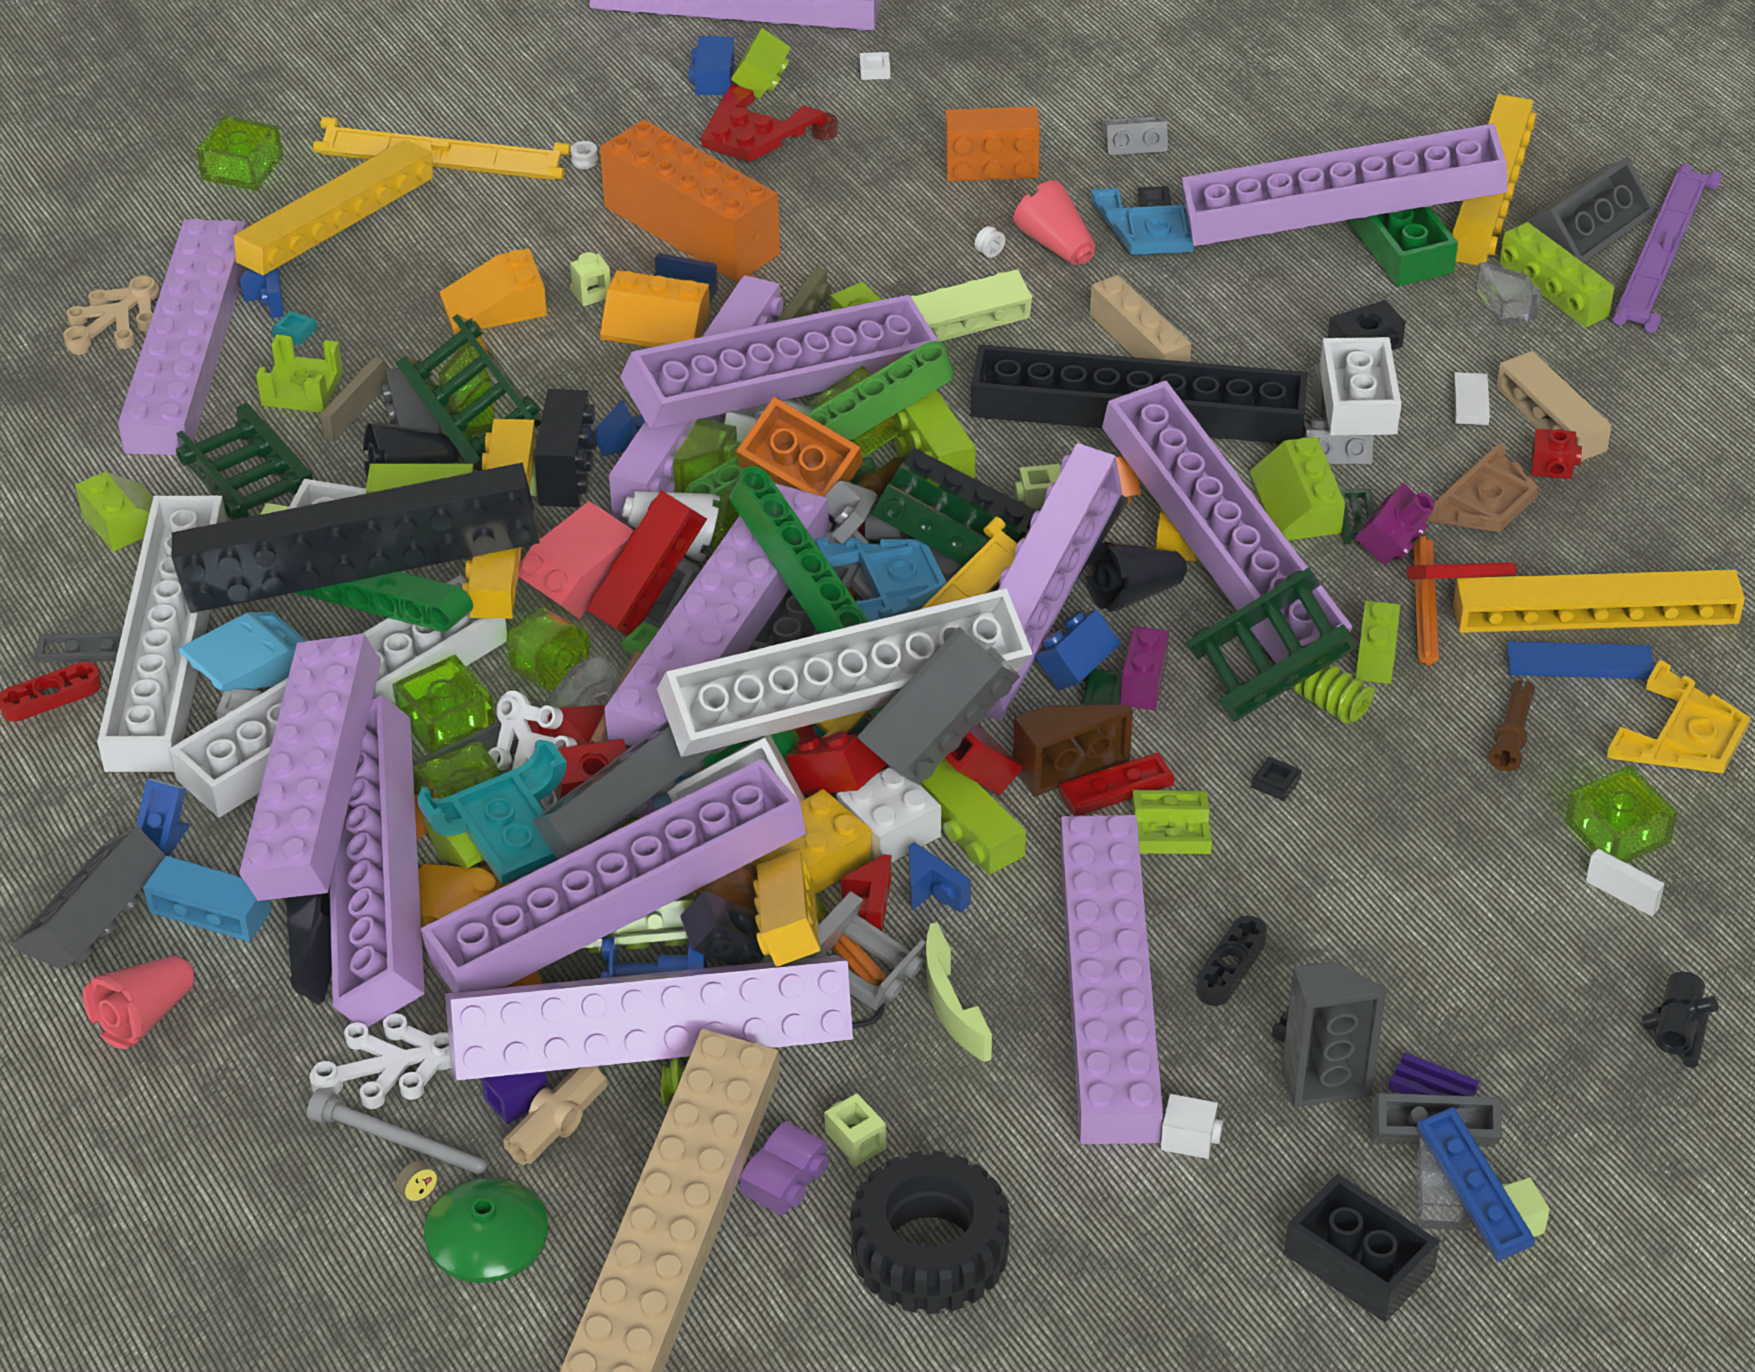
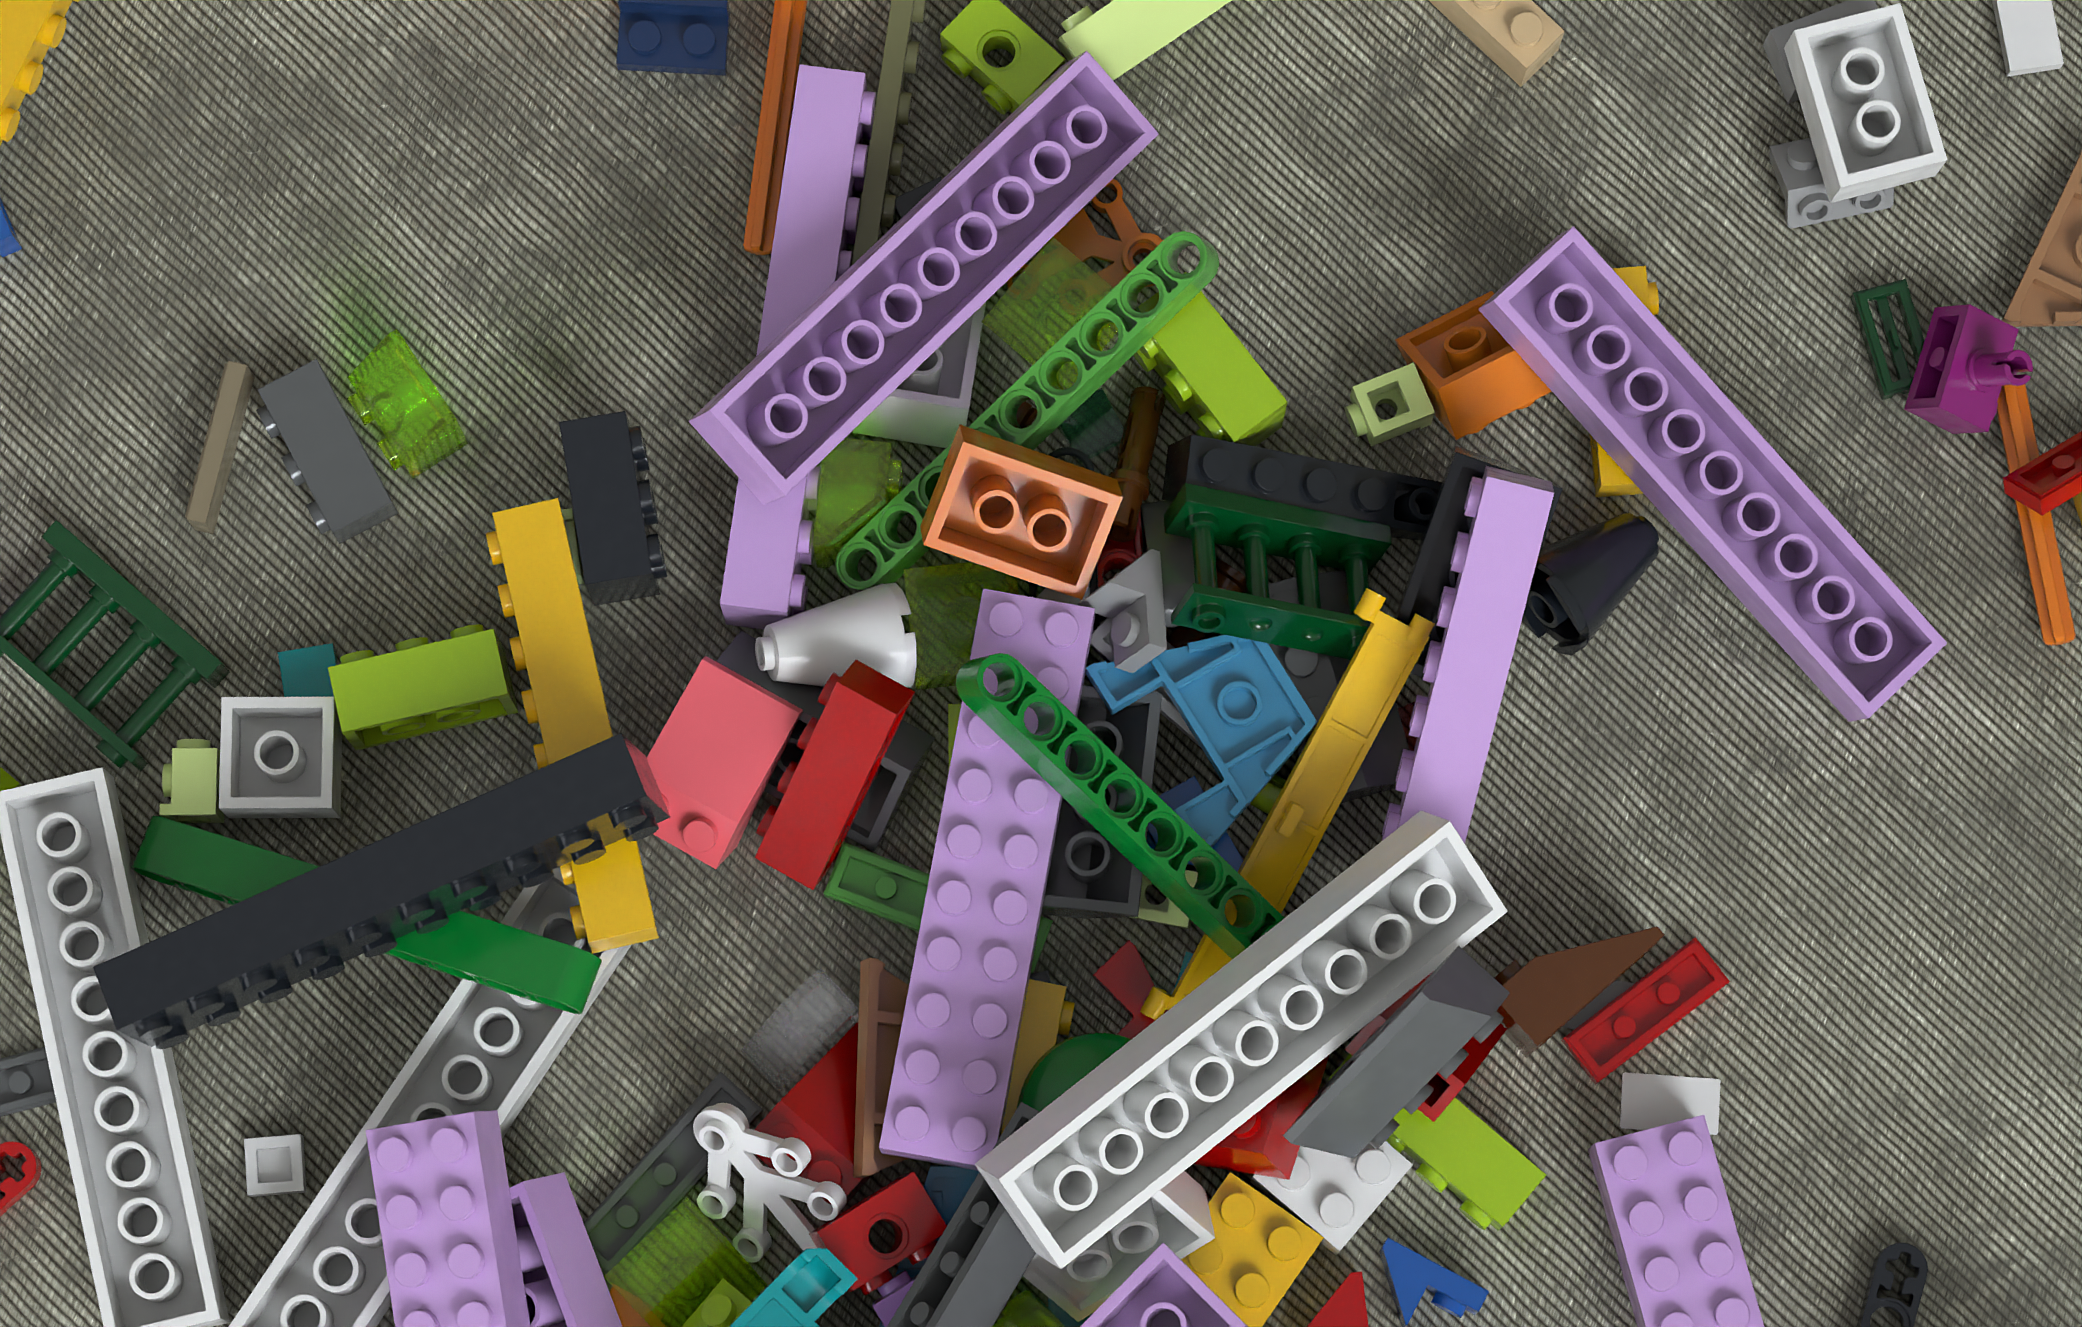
camera: 15 degrees left, 35 degrees up
medium azure slope [178,612,307,691] -> none
lime panel [256,334,343,413] -> none
teal tile [271,310,318,346] -> none
black cone [363,422,459,479] -> none
clear neon green brick [392,655,495,753] -> none
dark green fence [395,314,541,471] -> none
light orange slope [439,248,547,335] -> none
clear neon green brick [506,608,590,692] -> none
yellowish green brick [570,252,611,306] -> none
blue slope [594,400,645,456] -> none
light orange slope [600,270,711,347] -> none
black brick [970,344,1308,444] -> none
blue brick [1034,609,1121,691] -> none
dark green tile [1083,669,1123,705] -> none
magenta brick [1121,626,1169,711] -> none
lime slope [1132,790,1212,854] -> none
dark green fence [1185,567,1358,722] -> none
lime slope [1249,437,1345,540] -> none
black tile [1251,756,1302,801] -> none
lime piece [1293,665,1375,724] -> none
lime brick [1355,600,1401,684] -> none

